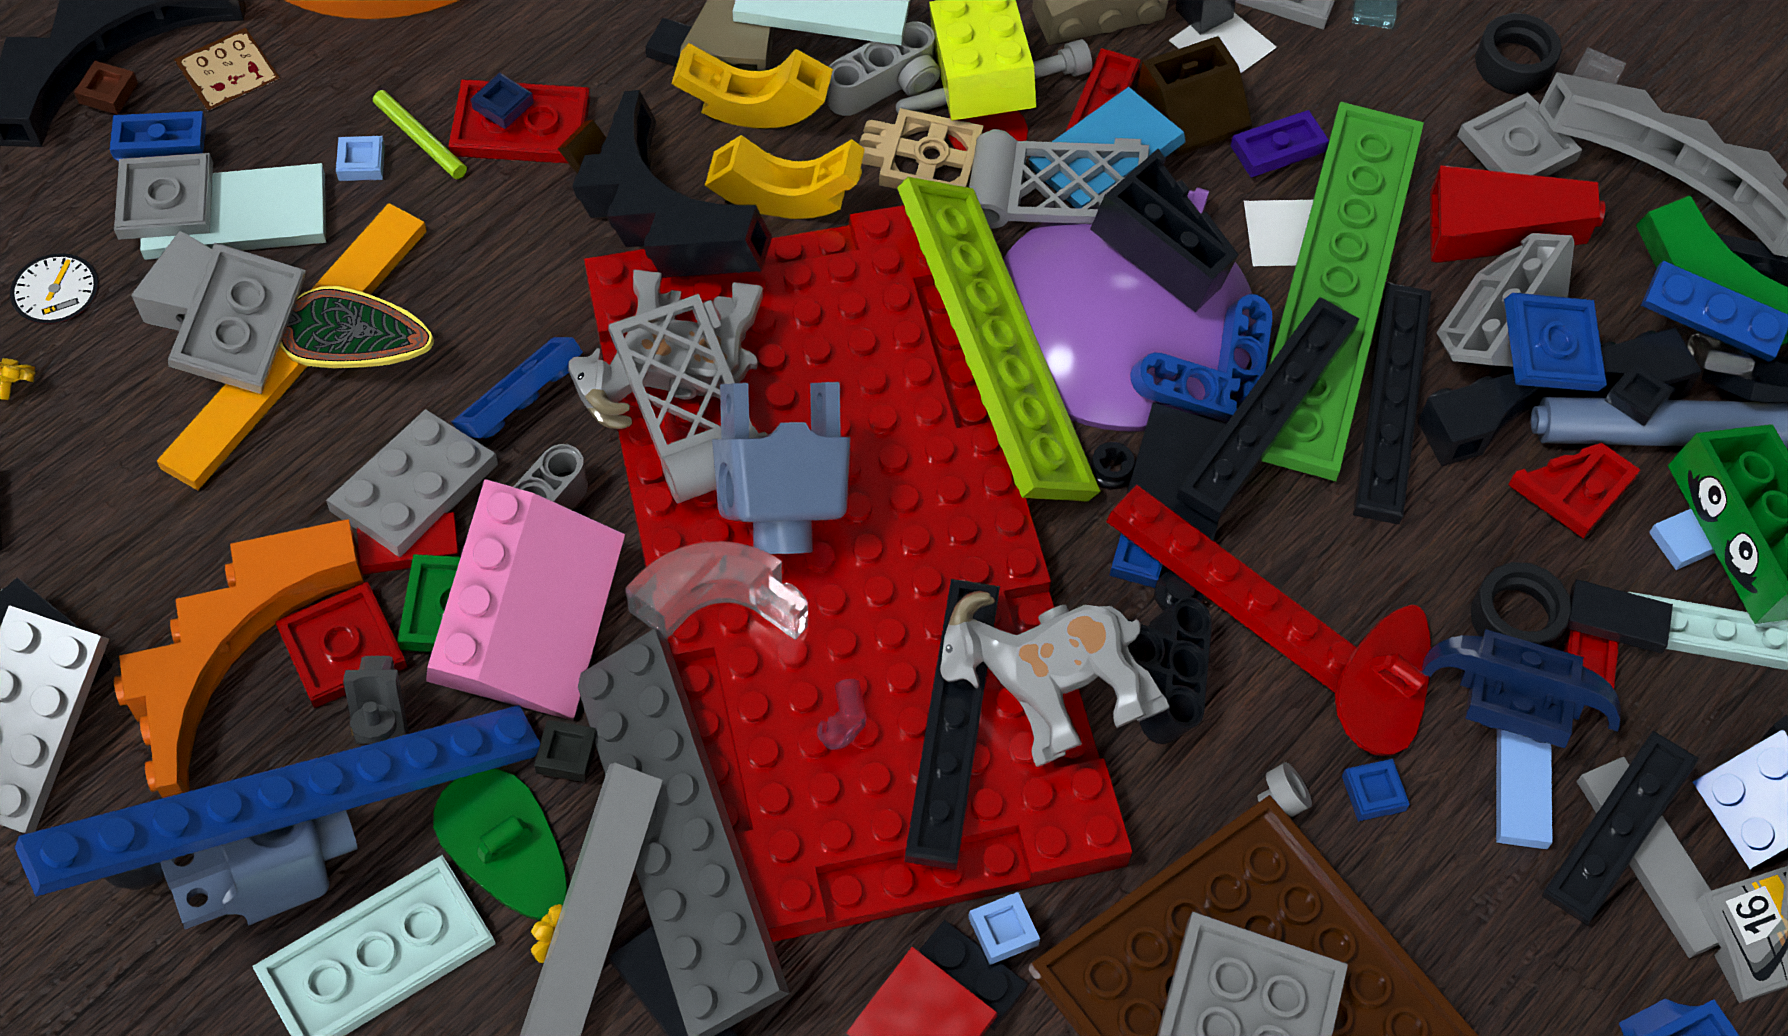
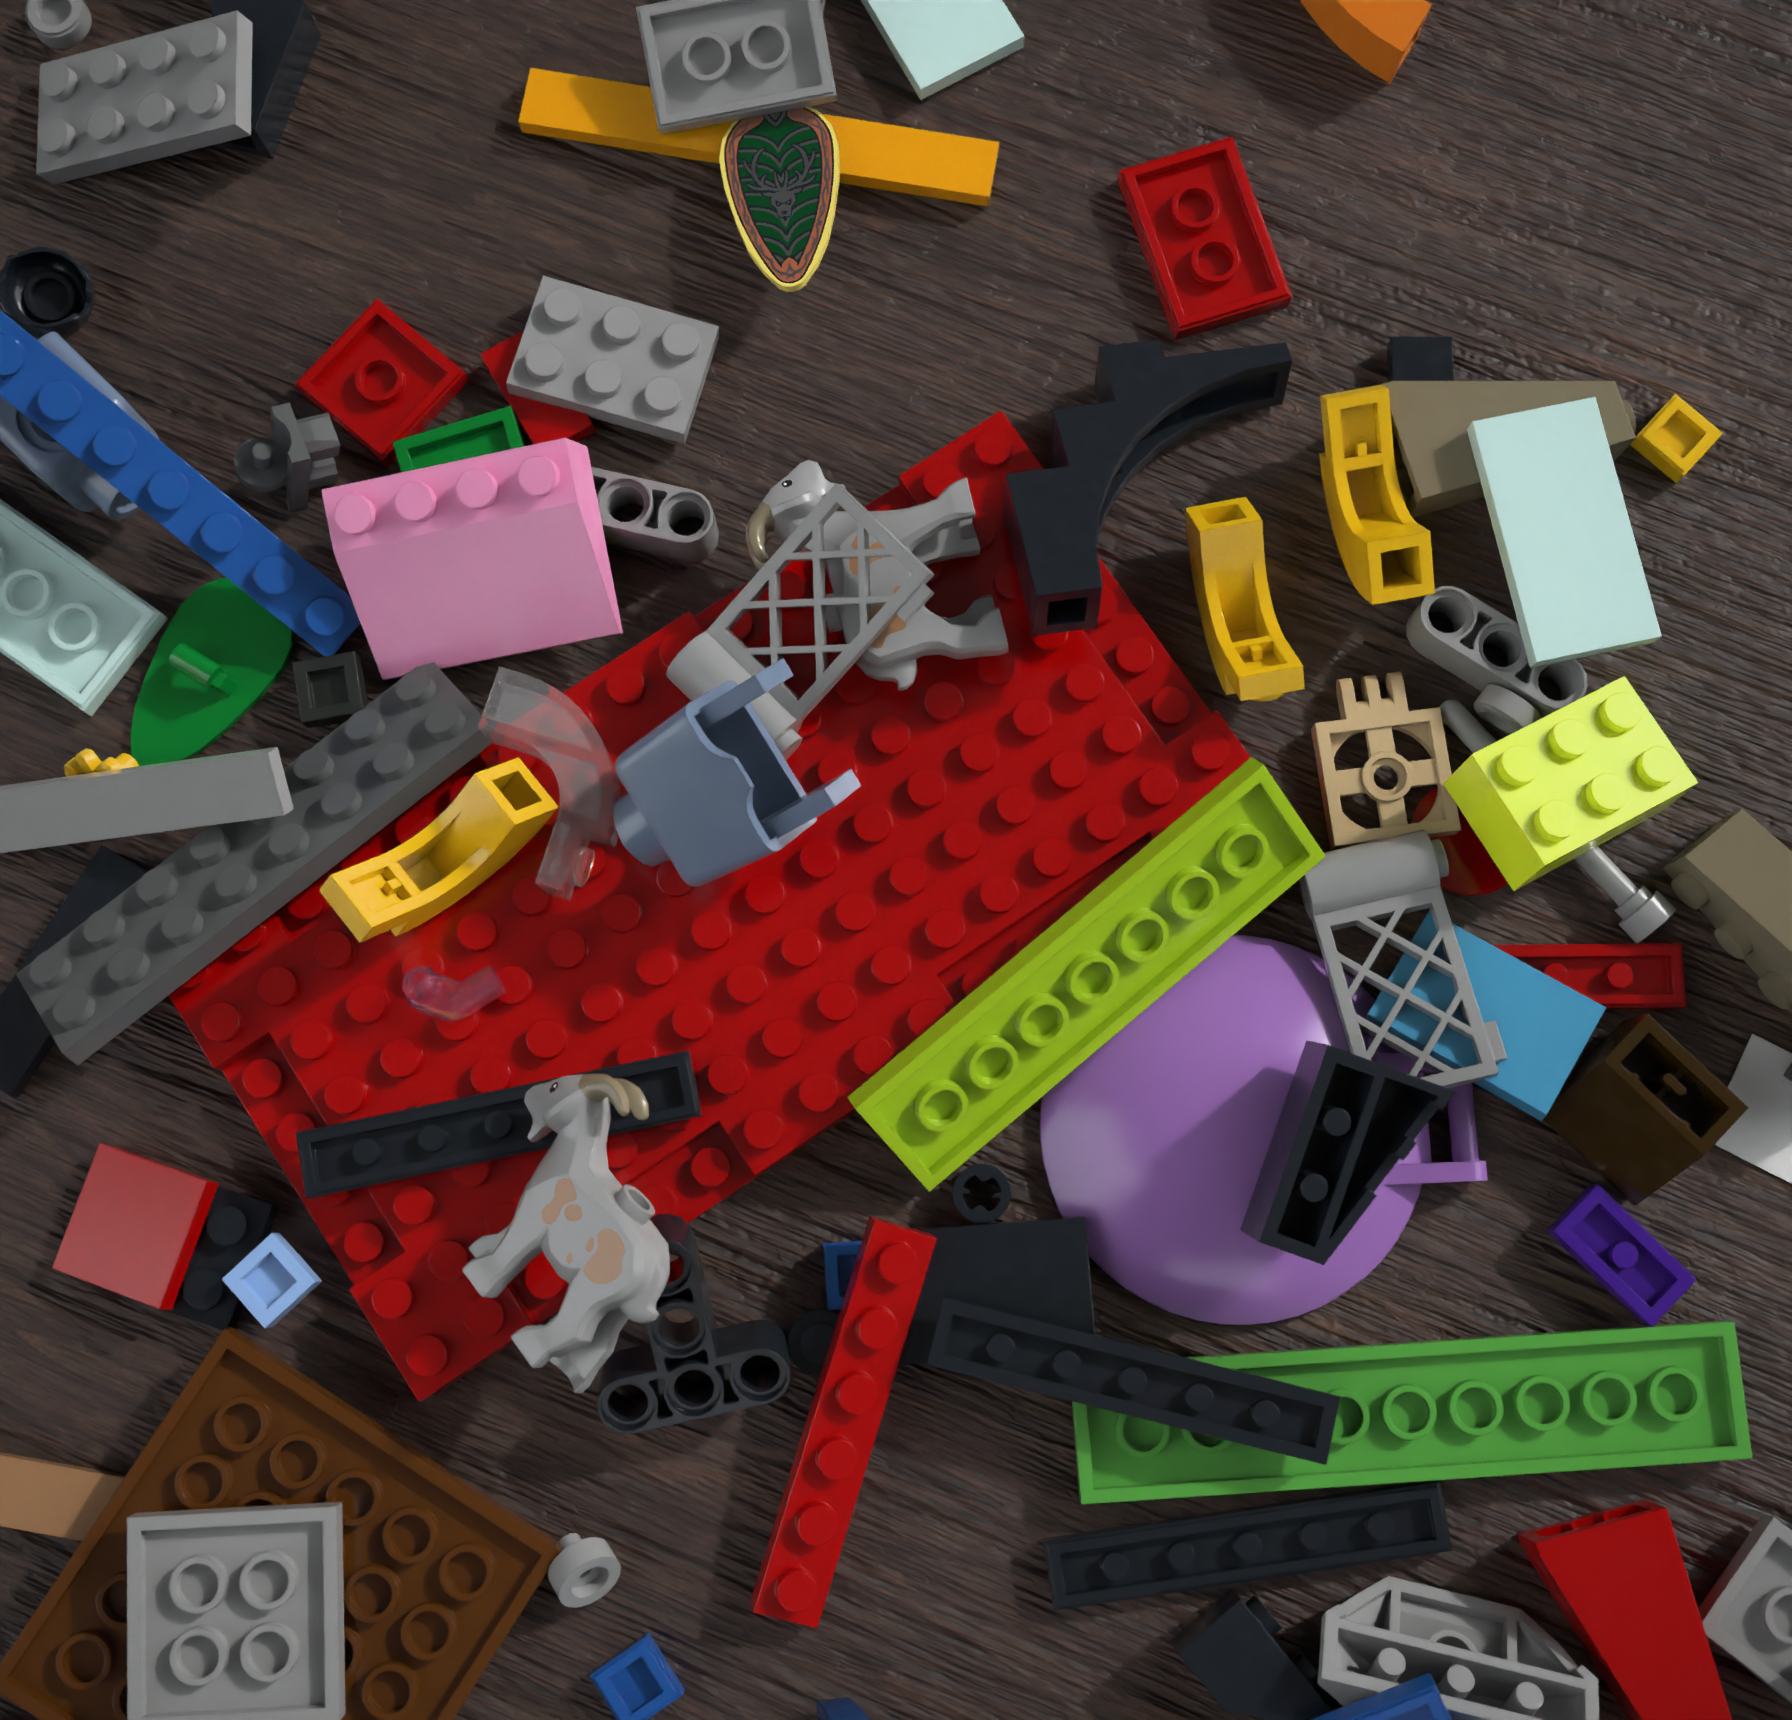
camera: 75 degrees right, 20 degrees up
orange arch [114,519,364,798] -> none
light blue tile [336,136,385,181] -> none
lime bar [373,90,467,179] -> none
blue plate [451,337,583,439] -> none
dark blue tile [471,72,534,129] -> none
dark brown tile [558,120,607,174] -> none
blue beam [1130,294,1272,423] -> none
white sticker [1244,200,1313,266] -> none
red shield [1335,605,1431,756] -> none
none -> yellow arch [319,757,558,943]

